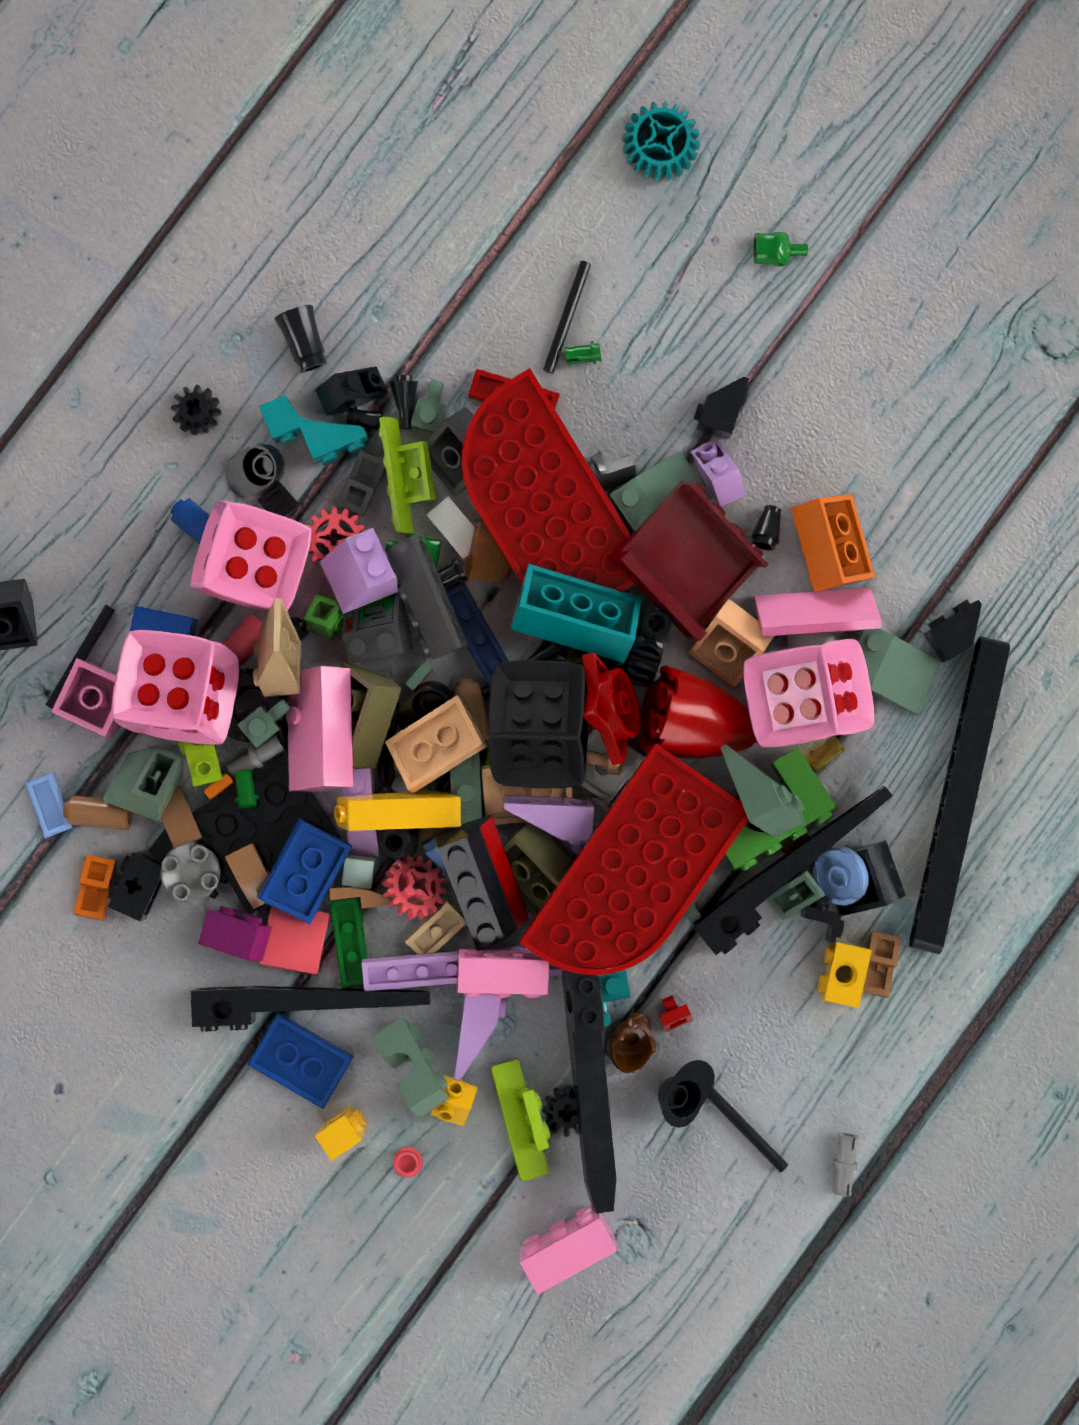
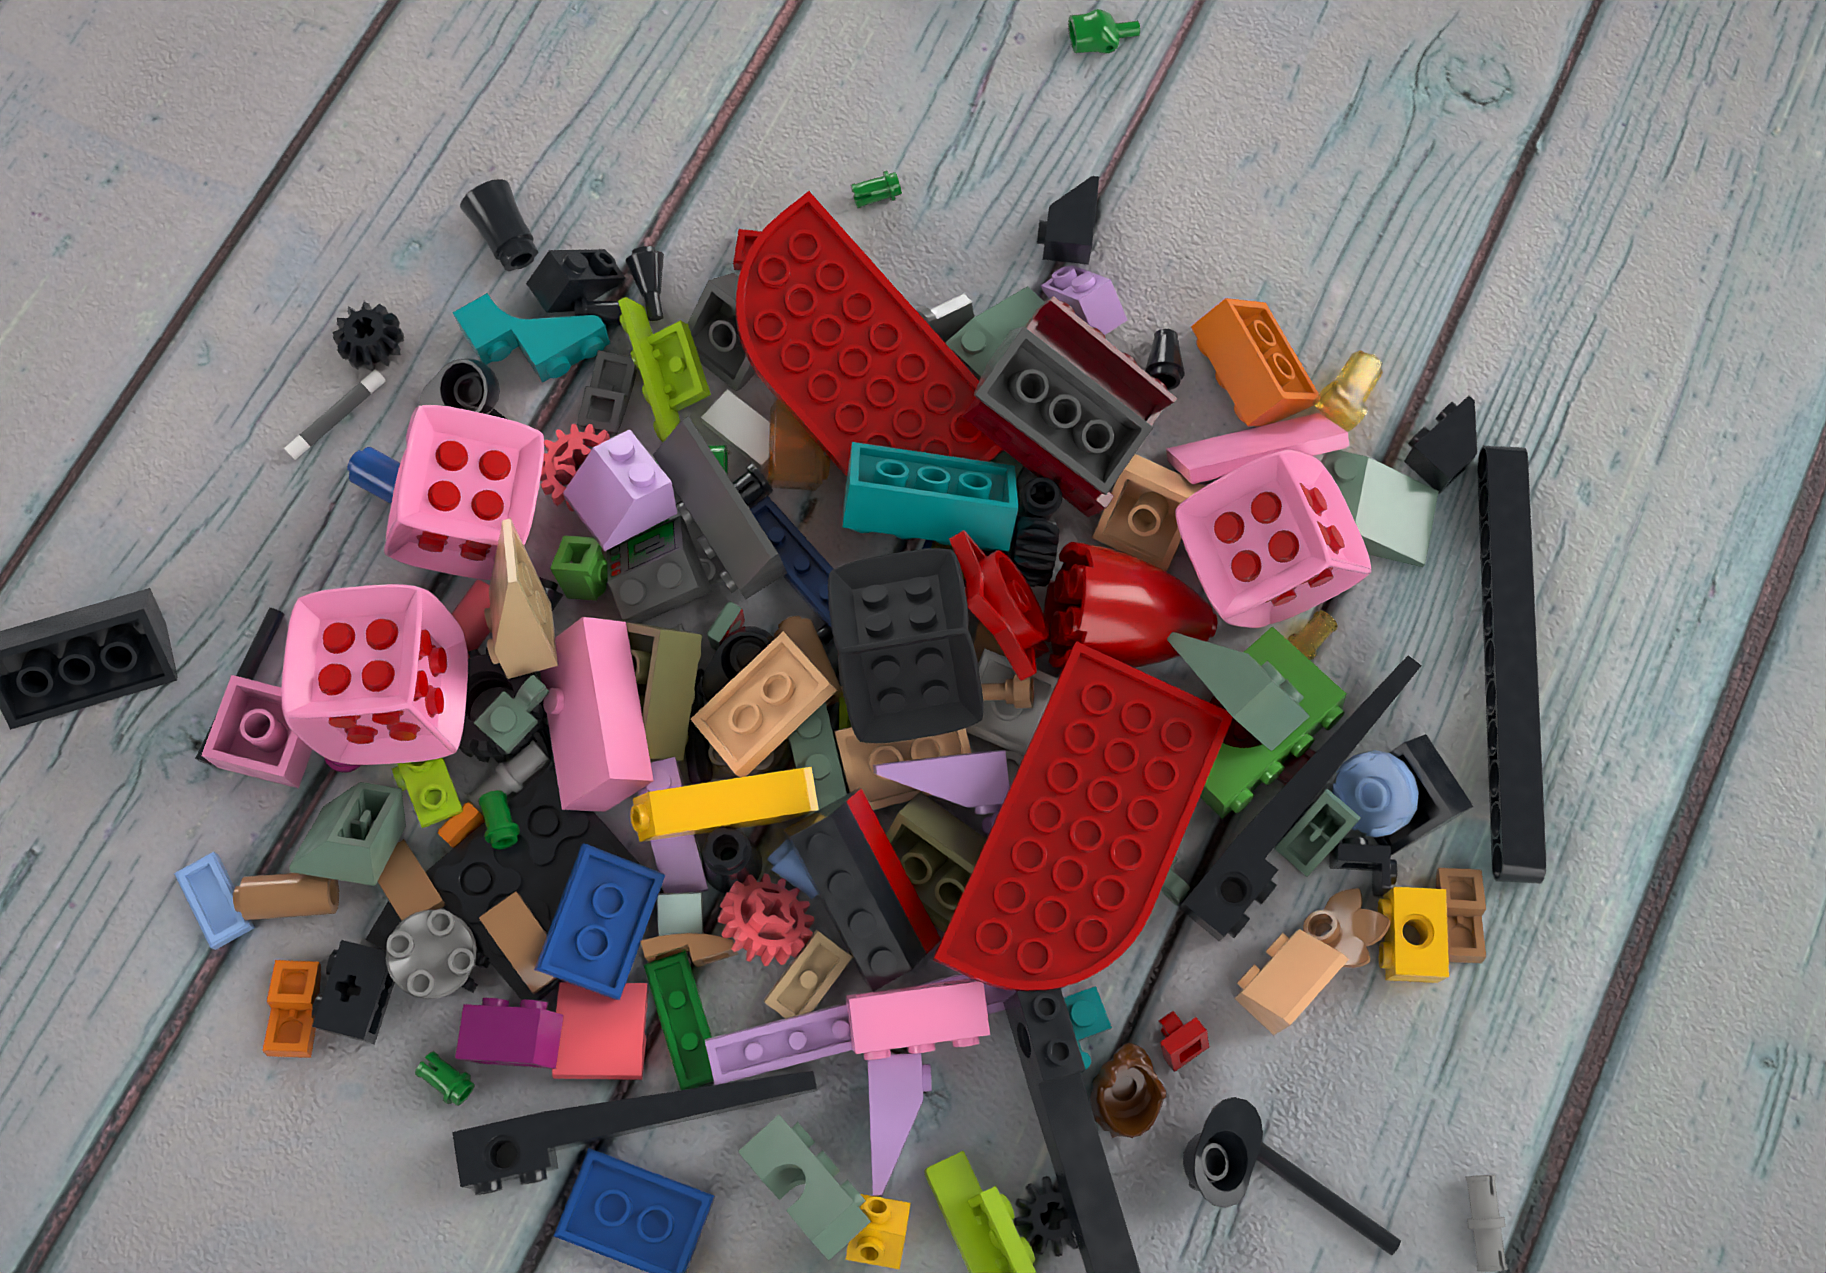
camera: 10 degrees left, 15 degrees down
sand green plate [411,379,447,433] -> none
black bar [543,261,591,374] -> none
none -> dark grey bar [284,369,386,460]
none -> green pin [415,1051,475,1106]
none -> dark grey slope [973,326,1153,495]
none -> light nougat slope [1234,929,1349,1035]
none -> medium nougat plate [1303,888,1390,968]
none -> clear yellow piece [1313,350,1383,432]

